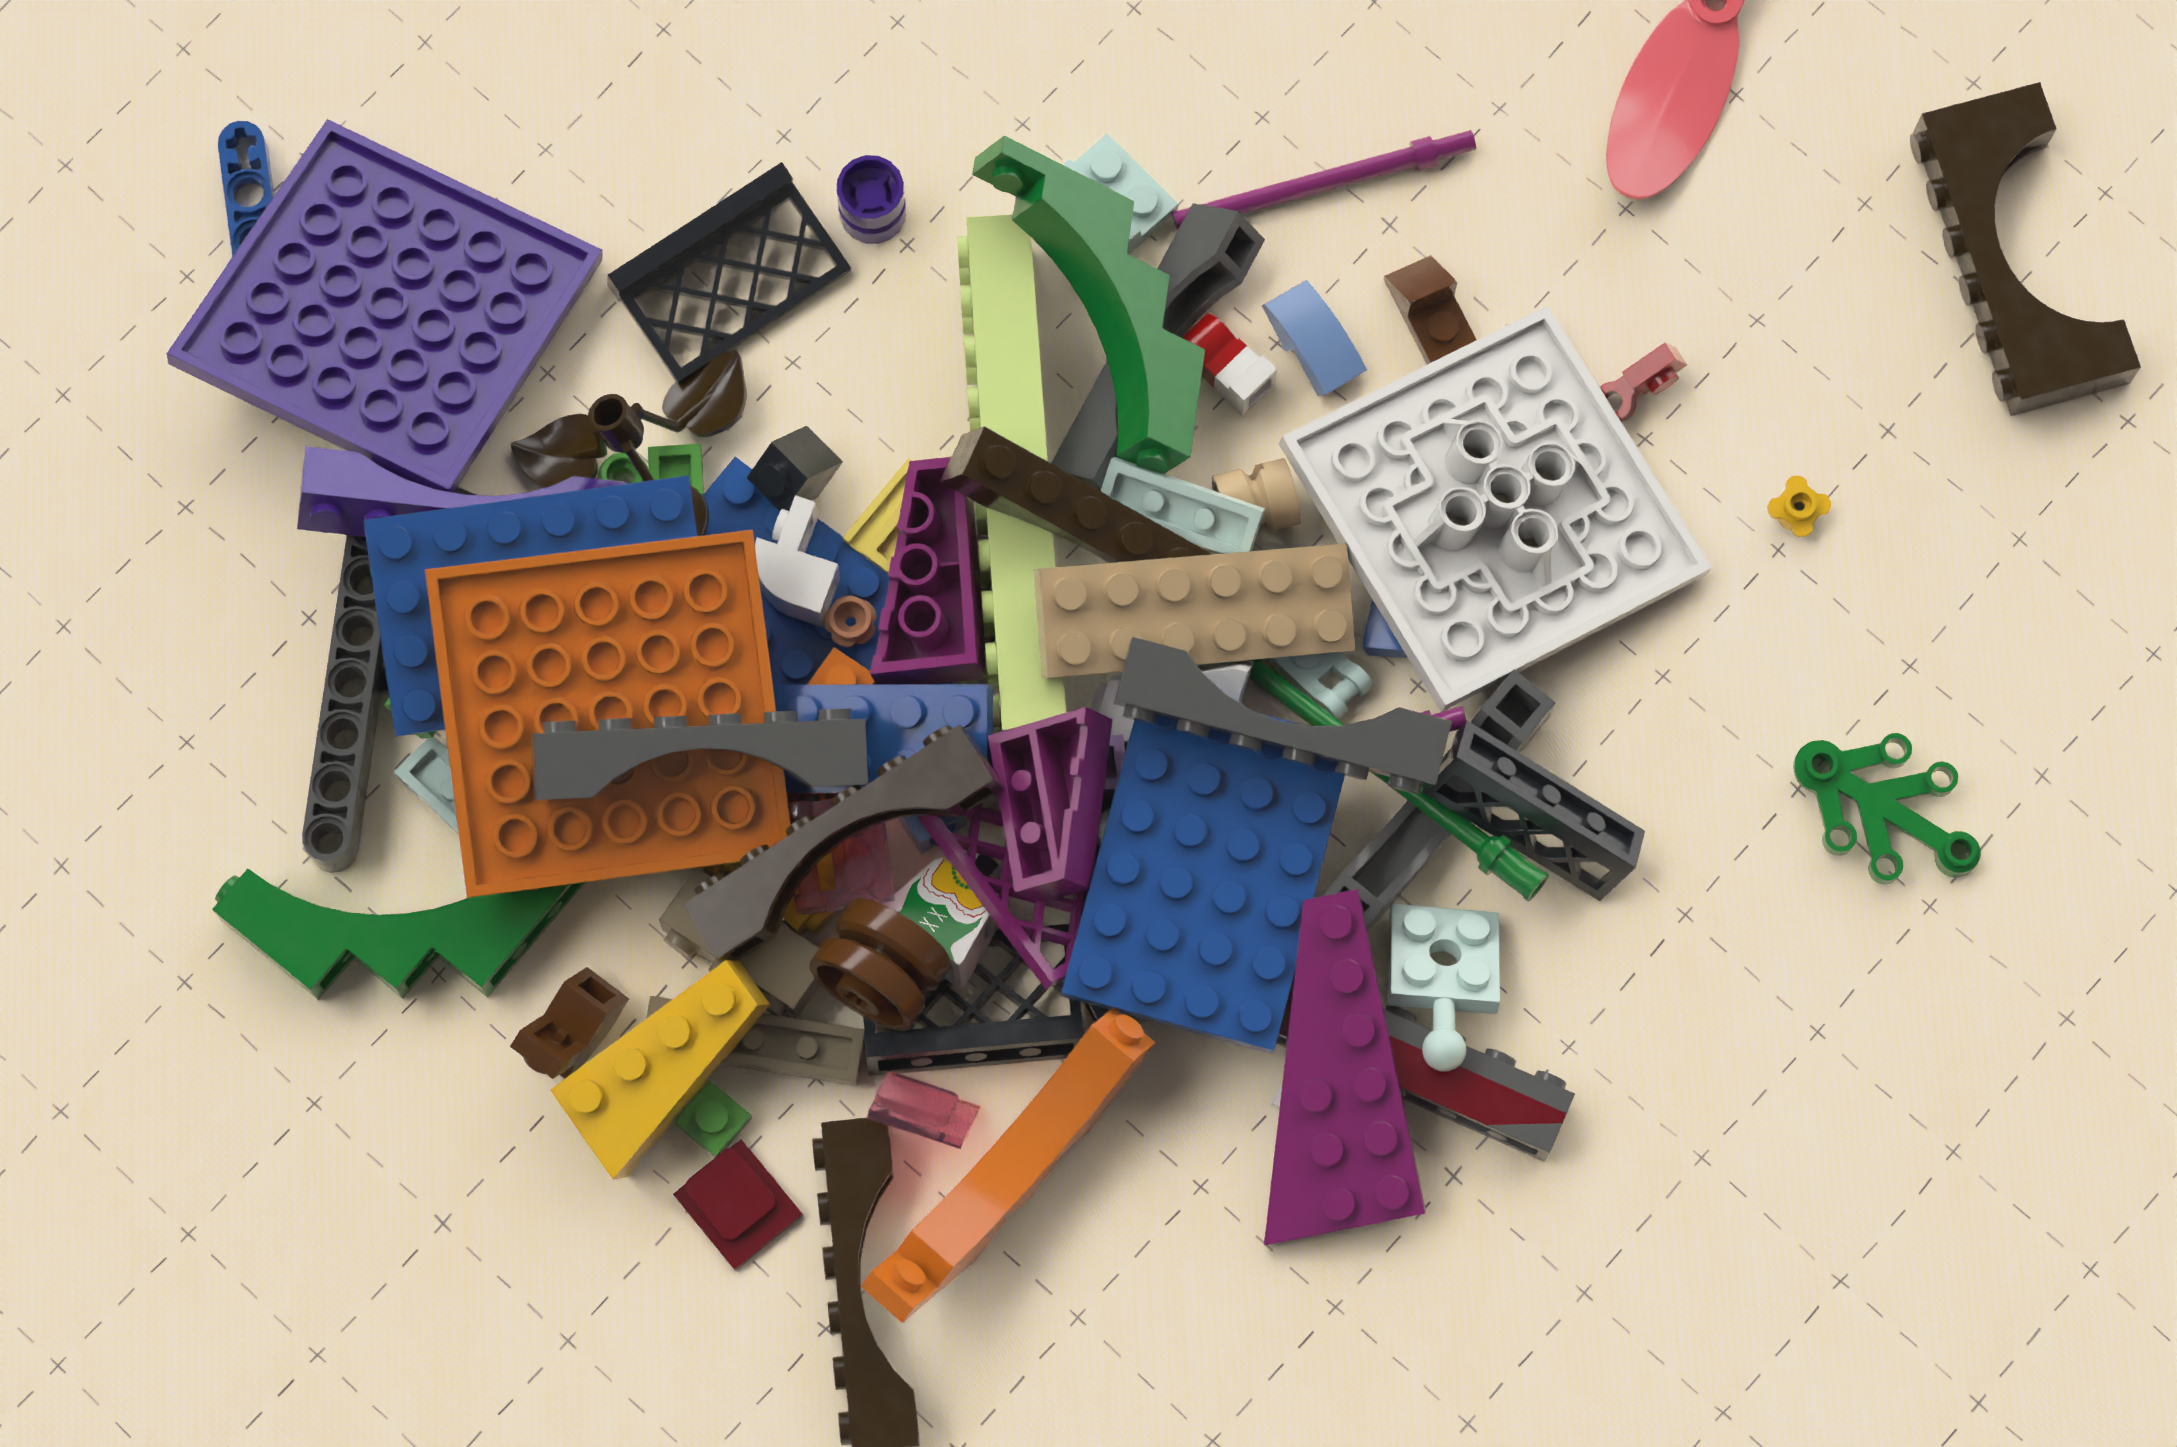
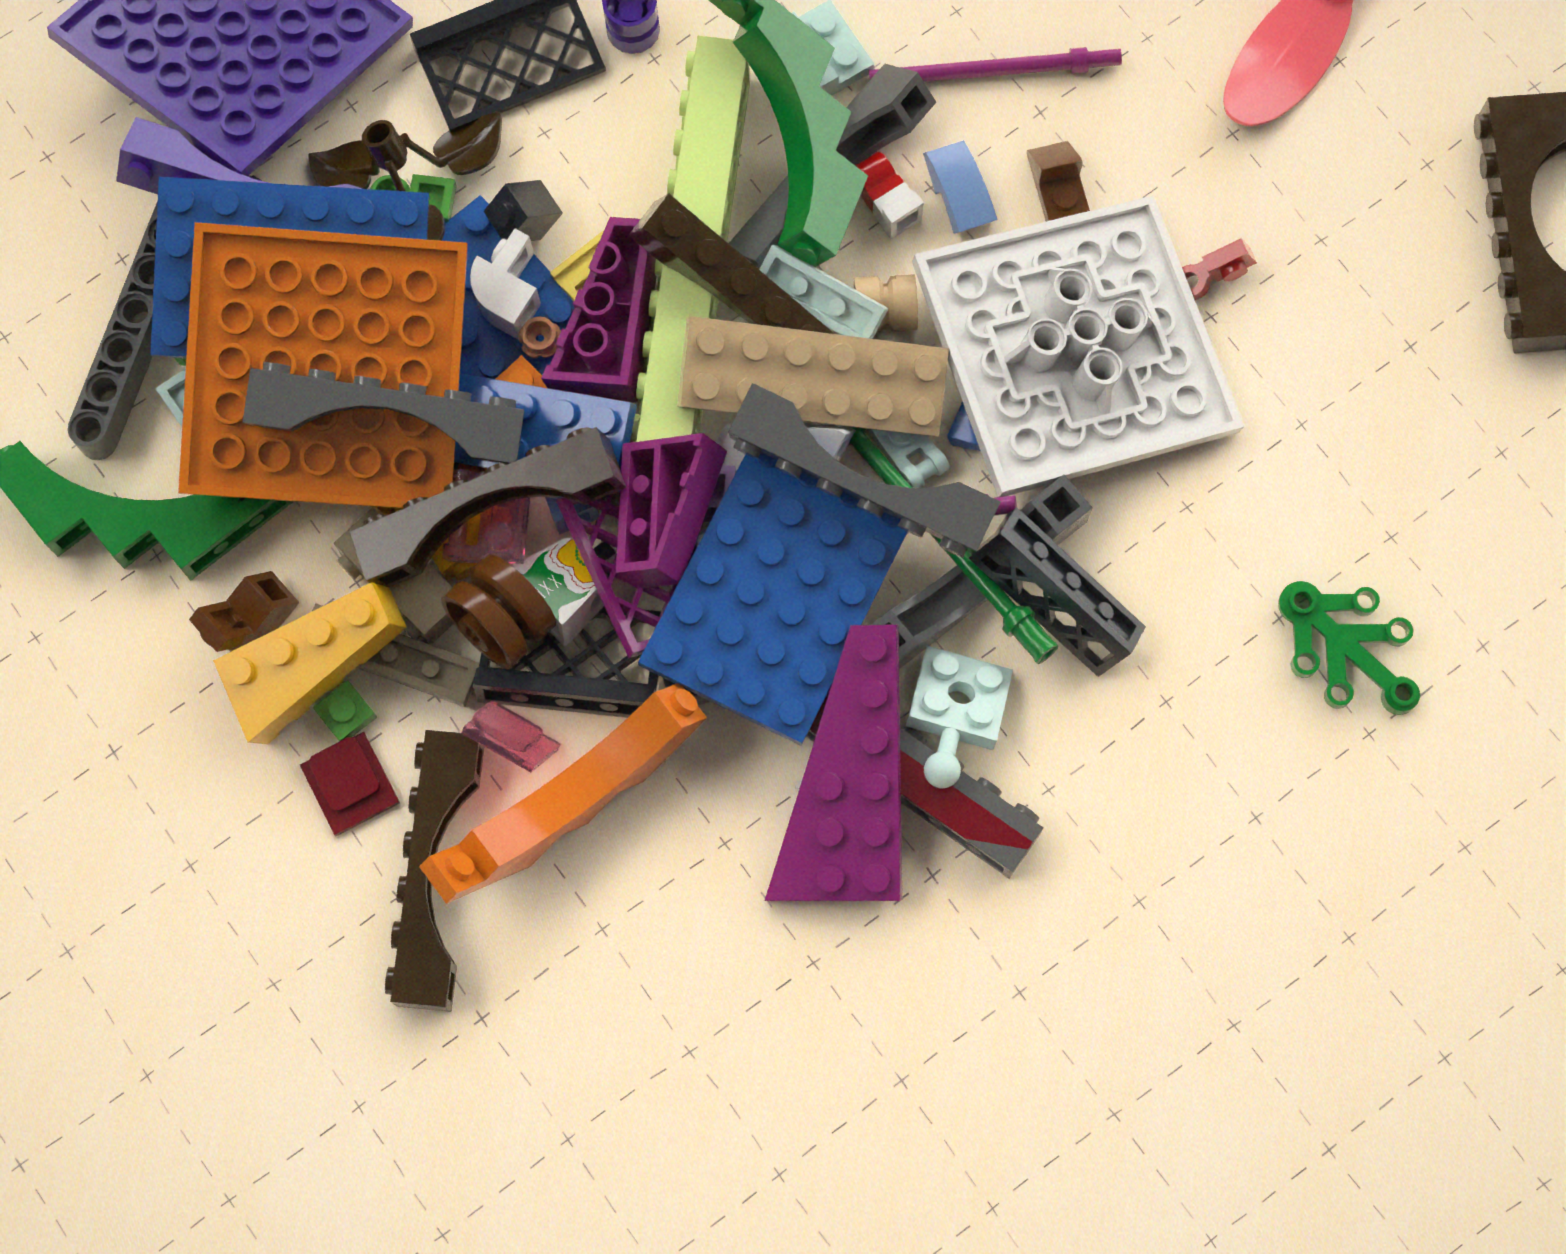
camera: 15 degrees right, 0 degrees up
yellow plate [1767,475,1831,538] -> none

